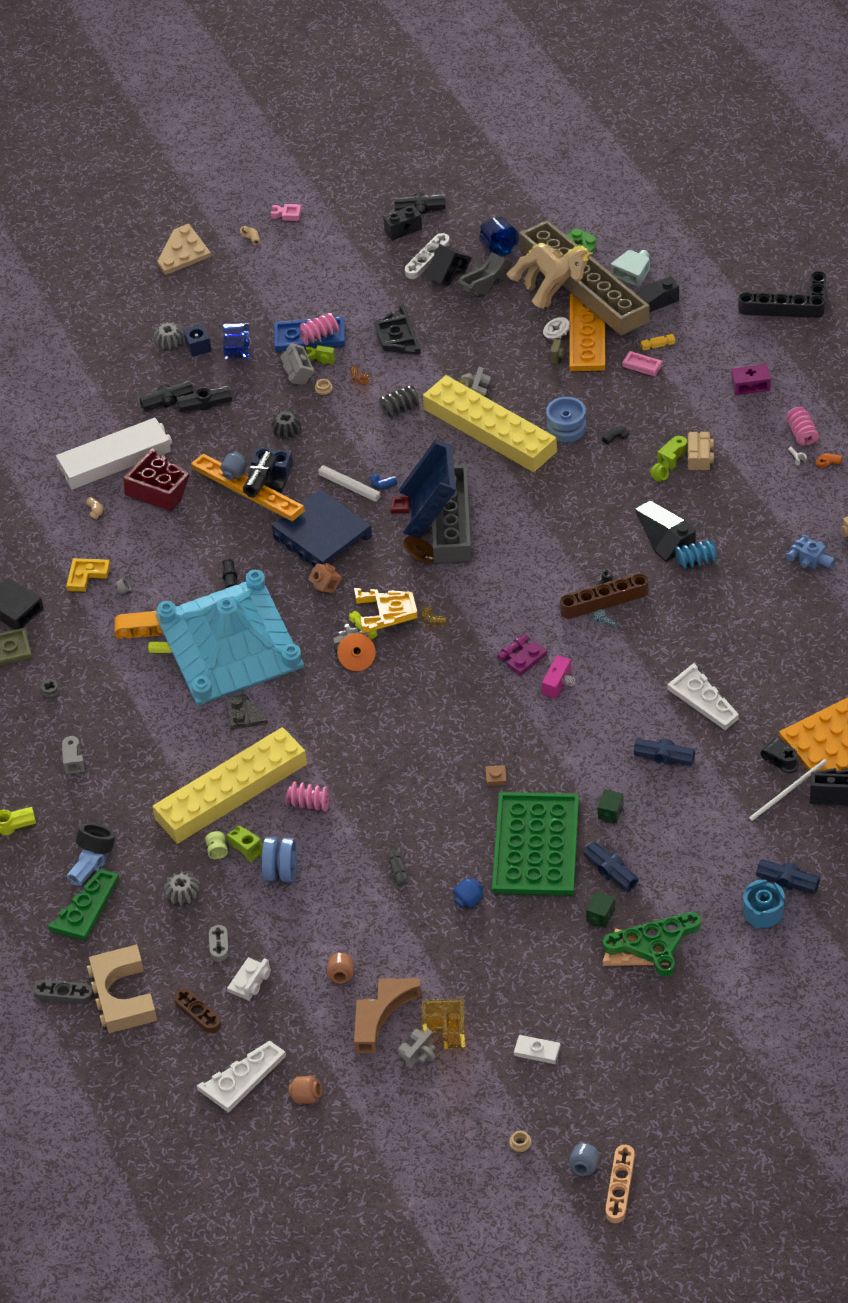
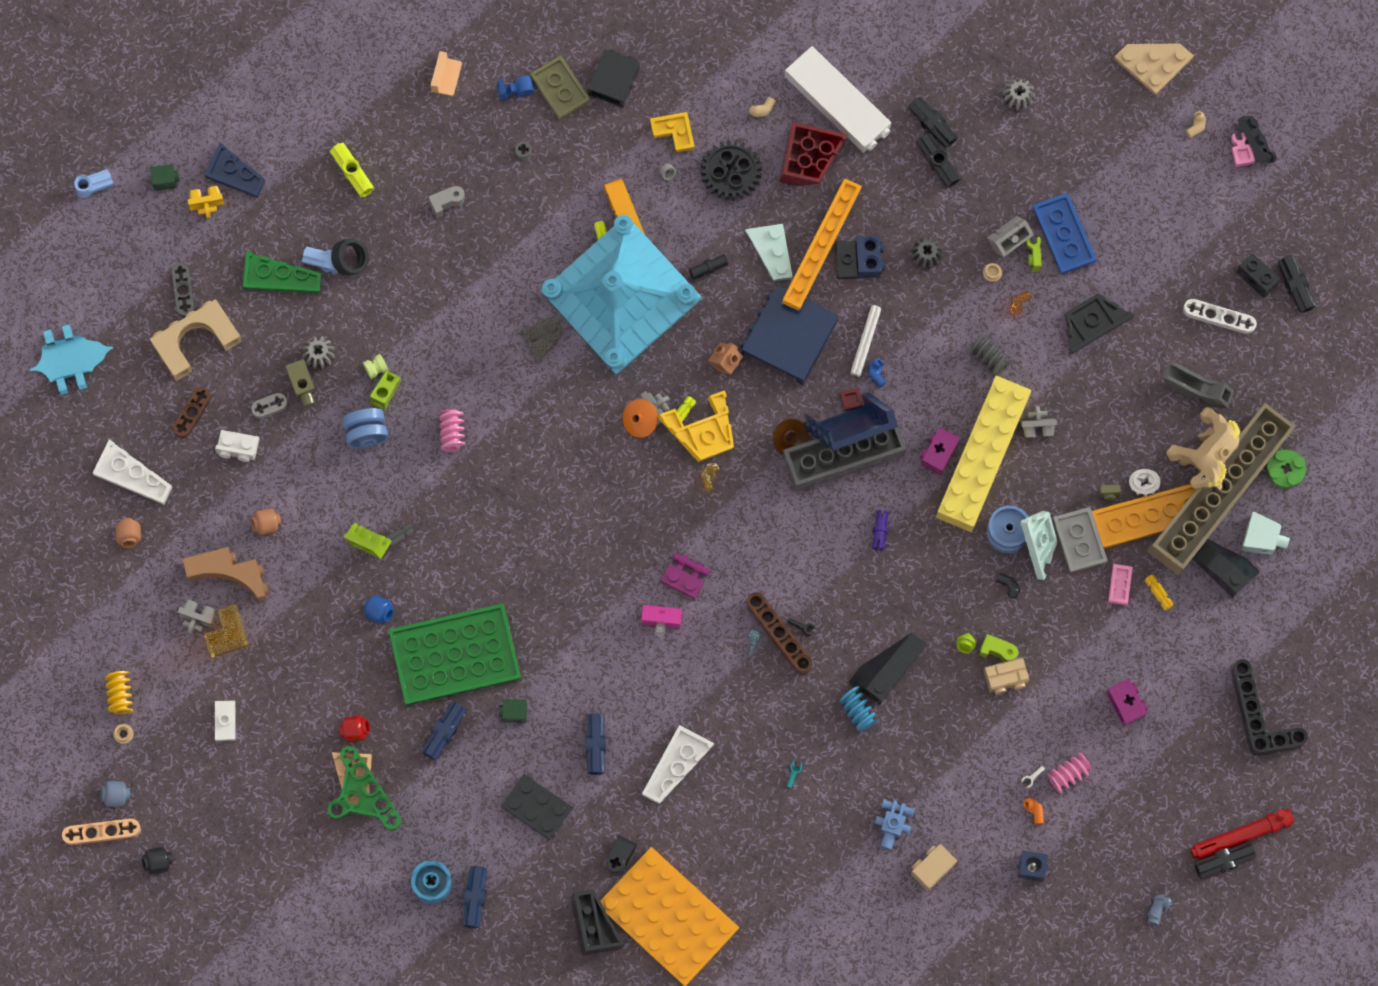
camera: 65 degrees right, 25 degrees up
light yellow brick [153,727,307,844] -> none
dark blue piece [183,324,212,357] -> none
sand blue head [220,452,247,480] -> none
clear blue brick [223,322,250,358] -> none
black piece [243,452,277,498] -> none
bright pink piece [300,313,339,345] -> none
black brick [425,244,472,286] -> none
clear blue brick [479,217,519,257] -> none
medium nougat plate [485,765,507,786] -> none
dark green brick [586,892,615,928] -> none
white axle [749,759,827,821] -> none
none -> medium azure animal [30,324,113,395]
none -> yellow piece [105,671,133,714]
none -> black head [142,847,173,875]
none -> olive torso [285,359,315,407]
none -> red head [339,715,370,742]
none -> lime hinge [344,523,392,559]
none -> black plate [501,774,573,840]
none -> black gear [700,140,762,201]
none -> light aqua wing [745,224,793,282]
none -> teal hand [787,759,803,788]
none -> dark purple pin [872,510,889,551]
none -> magenta brick [920,428,960,475]
none -> light aqua wing [1021,511,1058,580]
none -> light grey plate [1052,507,1108,573]
none -> black plate [1238,116,1277,163]

